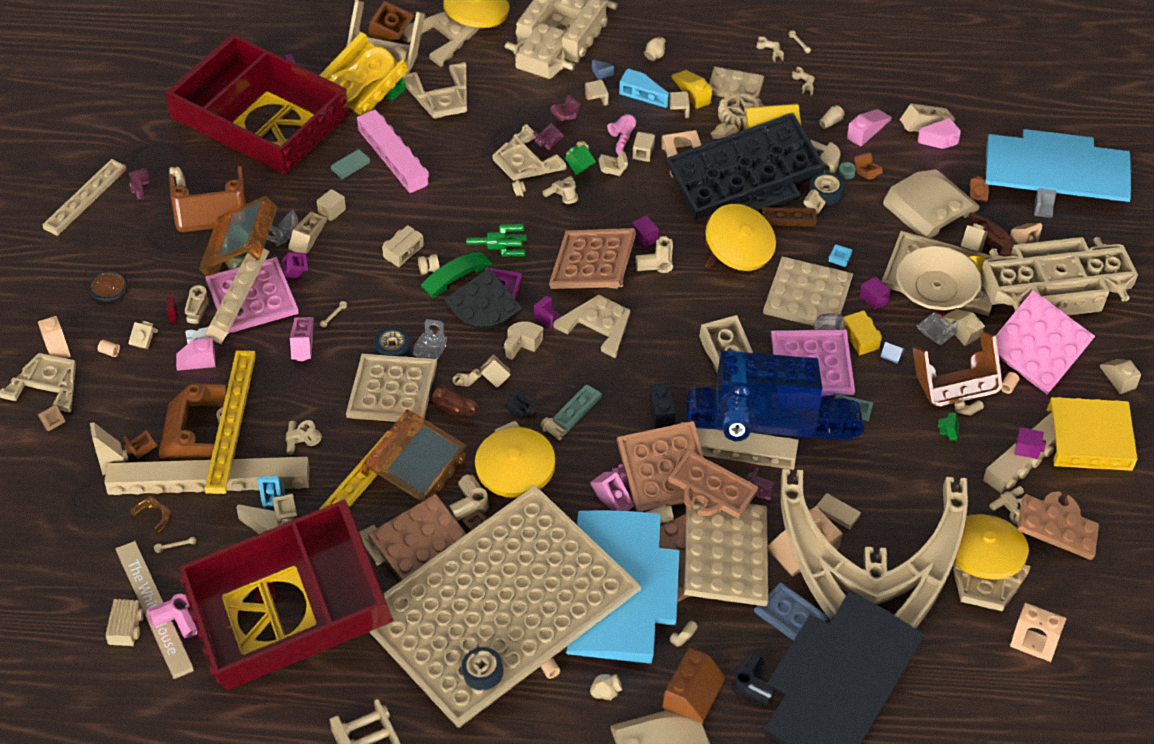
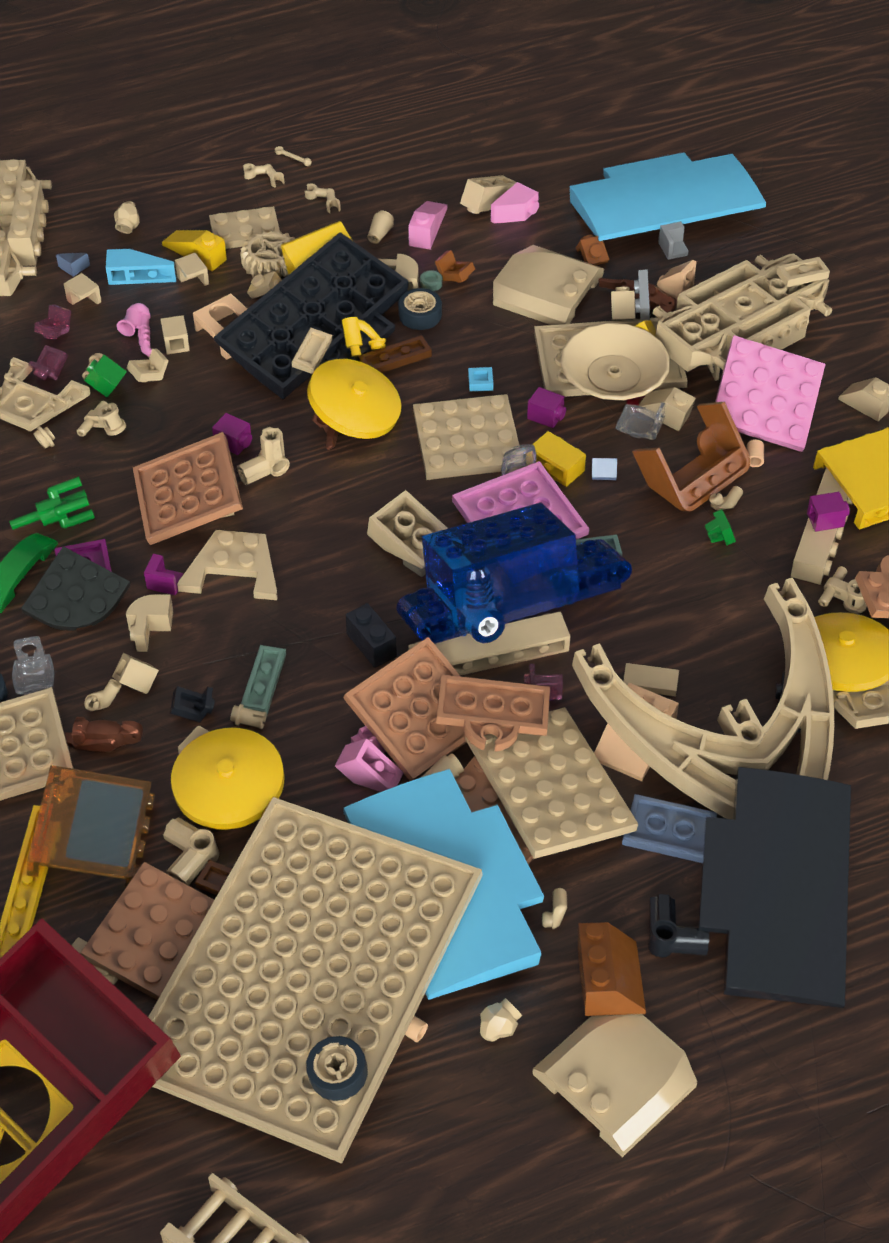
camera: 25 degrees left, 0 degrees up
tan plate [803,189,826,214] -> none
none -> tan tile [292,328,332,374]
none -> yellow plant [342,317,386,357]
none -> light grey plate [634,270,650,322]
none -> tan plate [776,257,830,287]

